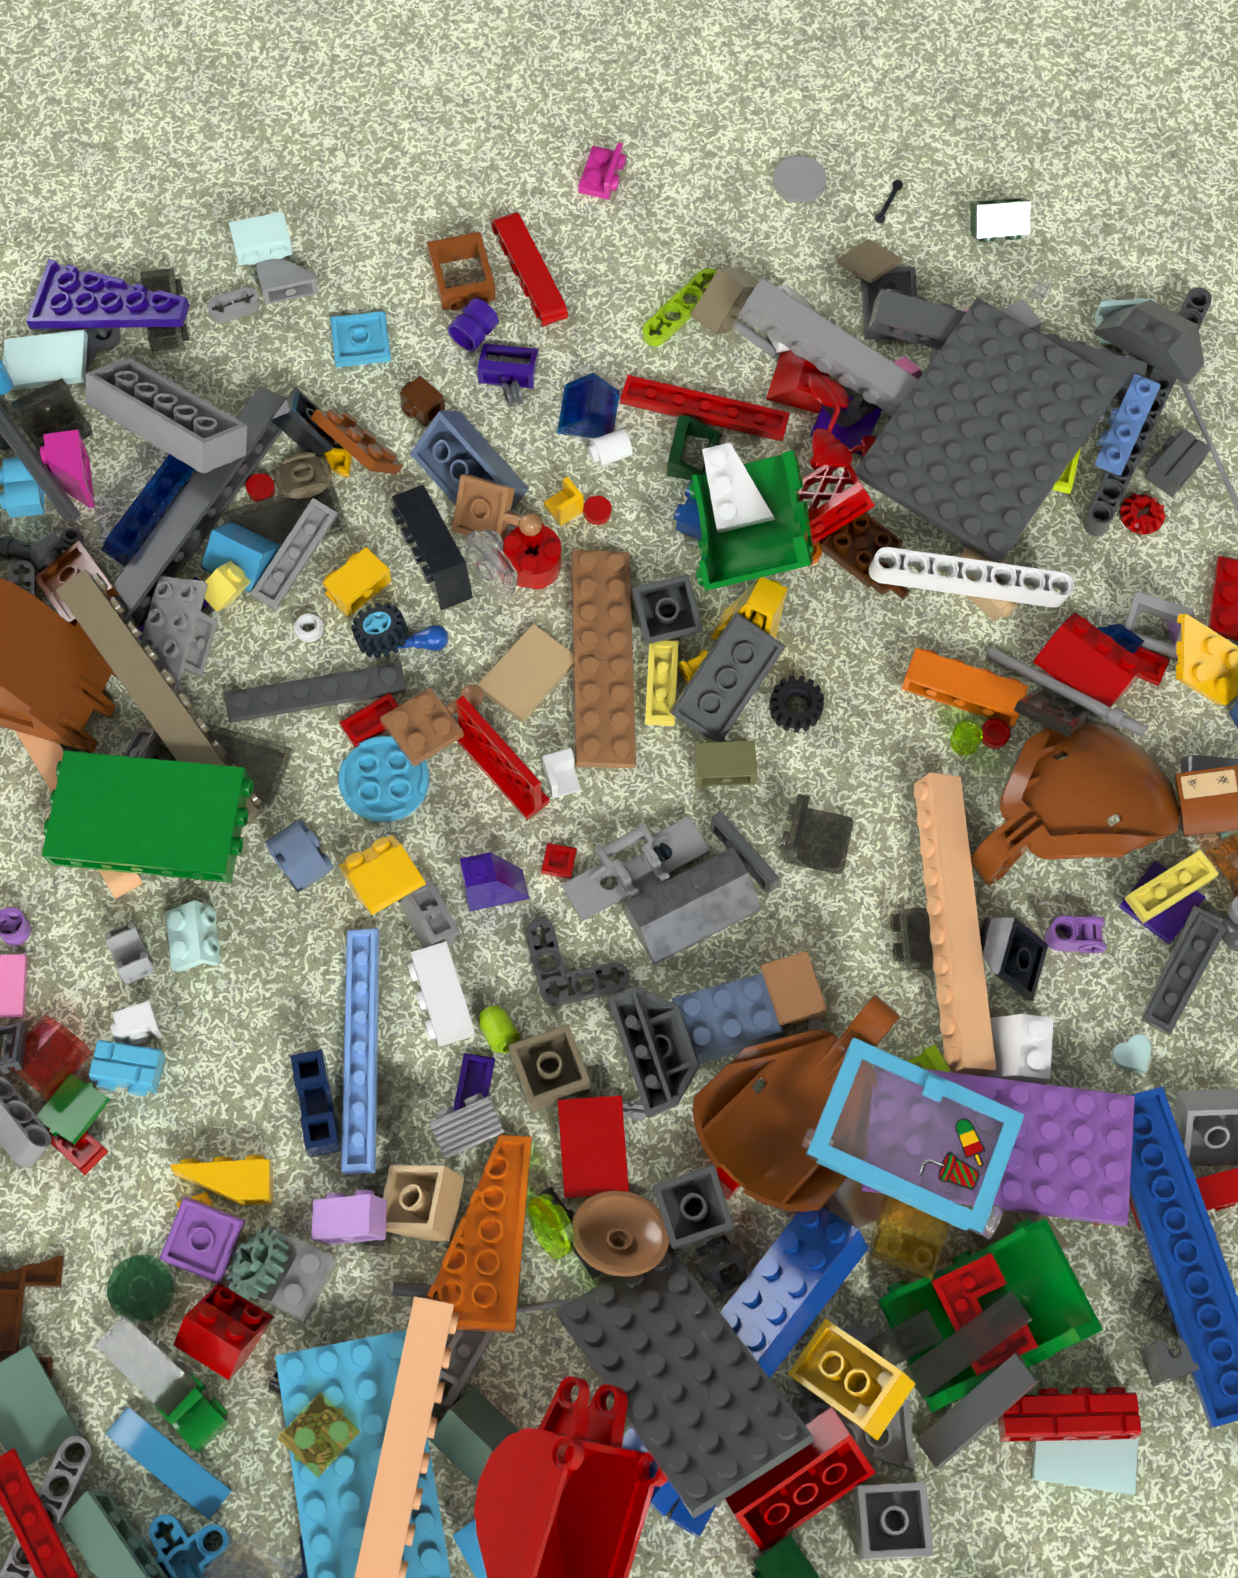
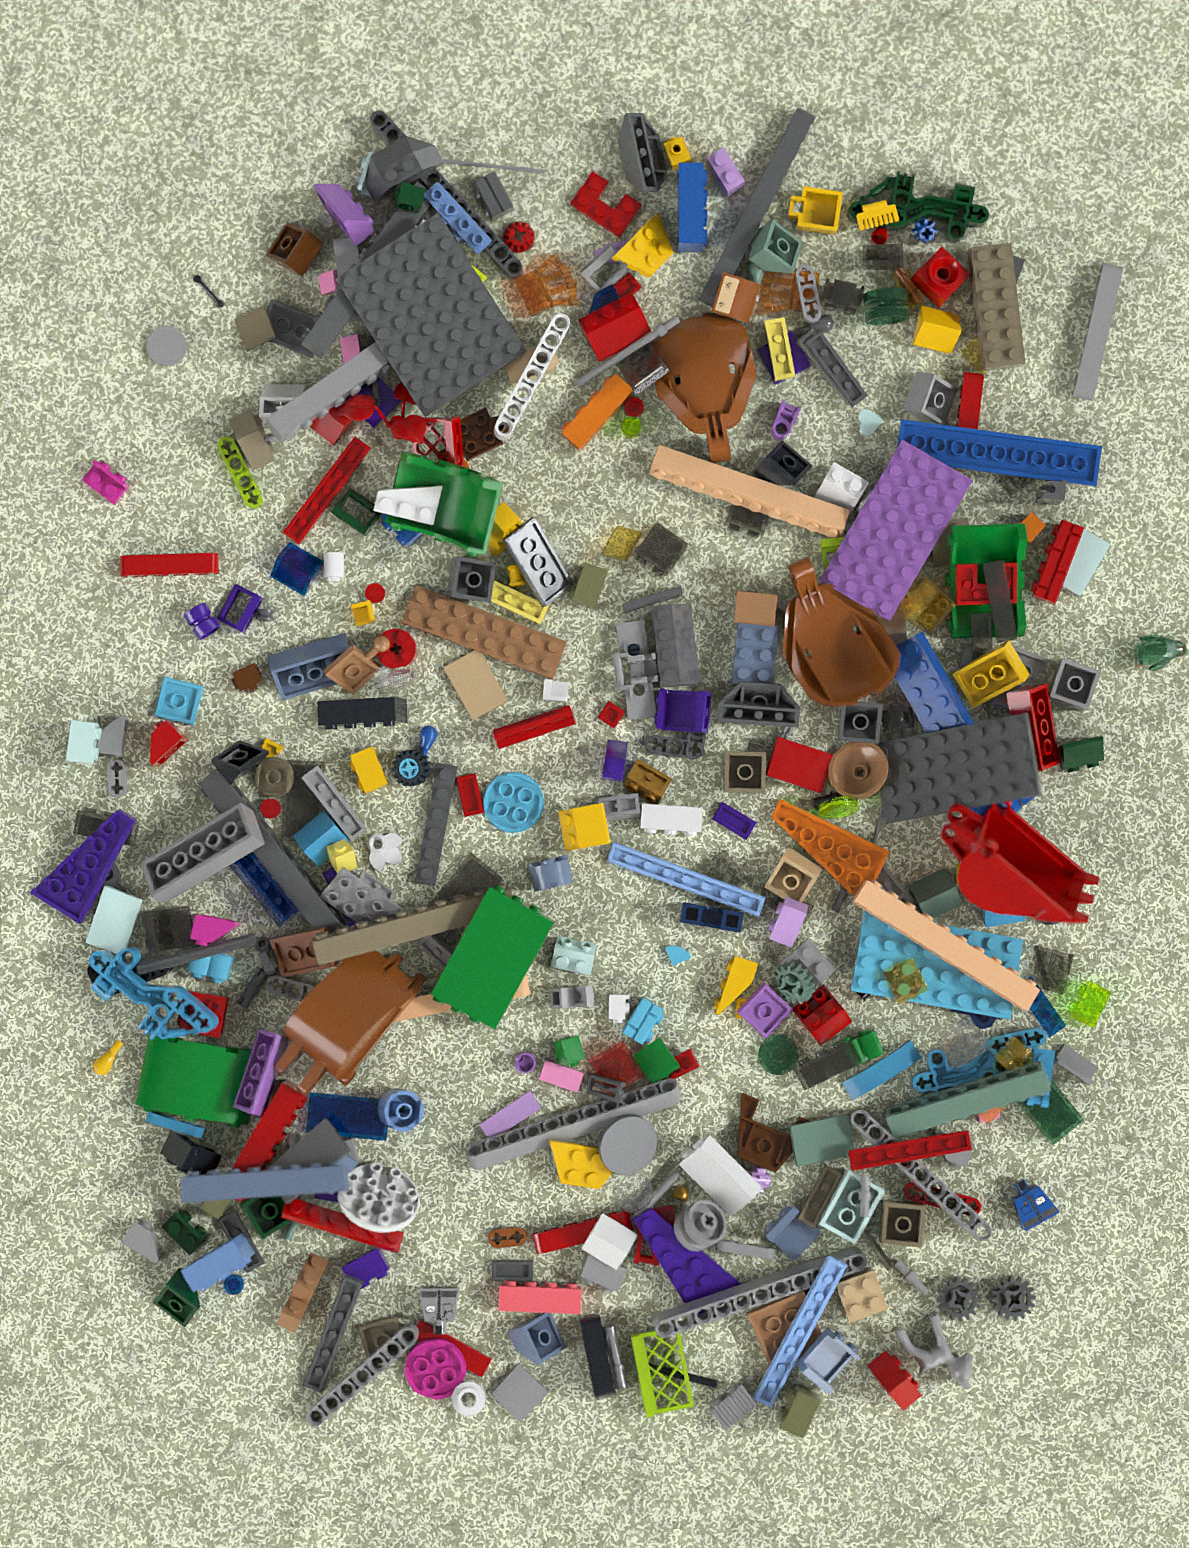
camera: 65 degrees left, 20 degrees up
white plate [294,613,324,642] -> none
dark orange plate [310,409,403,474] -> none
medium nougat plate [380,684,484,767] -> none
dark orange window [427,232,496,310] -> none
light grey brick [430,1092,506,1159] -> none
lime brick [478,1005,520,1054] -> none
black tyre [769,675,824,733] -> none
door [801,1037,1024,1239] -> none
dark grey tile [916,1353,1040,1469] -> none
brick [970,198,1030,242] -> none
none -> red slope [150,720,189,767]
none -> reddish brown slope [265,222,323,276]
none -> medium lavender slope [313,183,375,247]
none -> white plate [367,833,403,871]
none -> dark green brick [393,182,426,213]
none -> clear orange plate [514,252,579,317]
none -> green brick [553,1035,585,1068]
none -> clear yellow piece [601,525,642,562]
none -> pearl gold bracket [623,759,672,805]
none -> dark purple panel [654,688,712,734]
none -> medium azure tile [665,945,691,966]
none -> orange brick [1020,512,1046,545]

